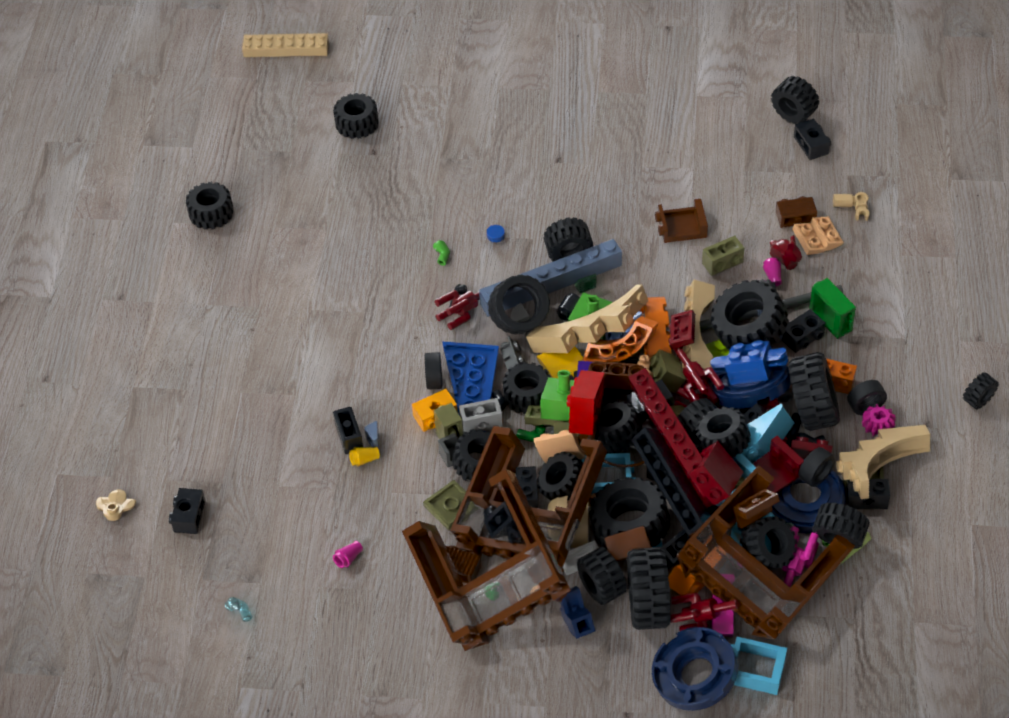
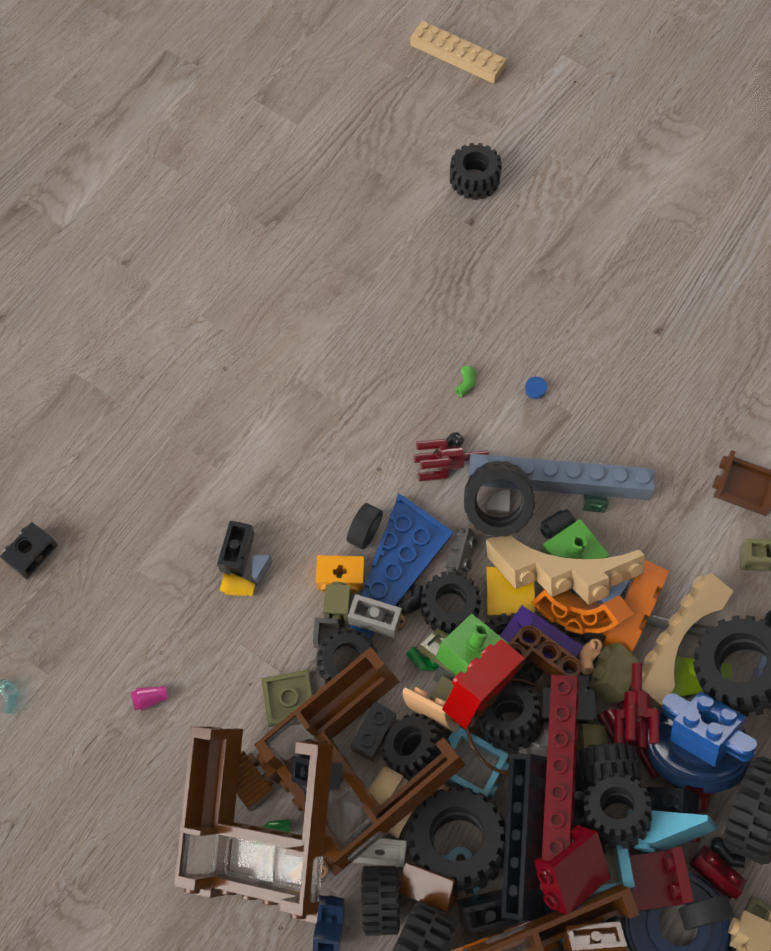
camera: 30 degrees right, 15 degrees up
black tyre [185,182,234,230] -> none
black tyre [543,217,593,261] -> none
dark red bracket [668,310,696,361] -> none
black axle [786,412,801,448] -> none

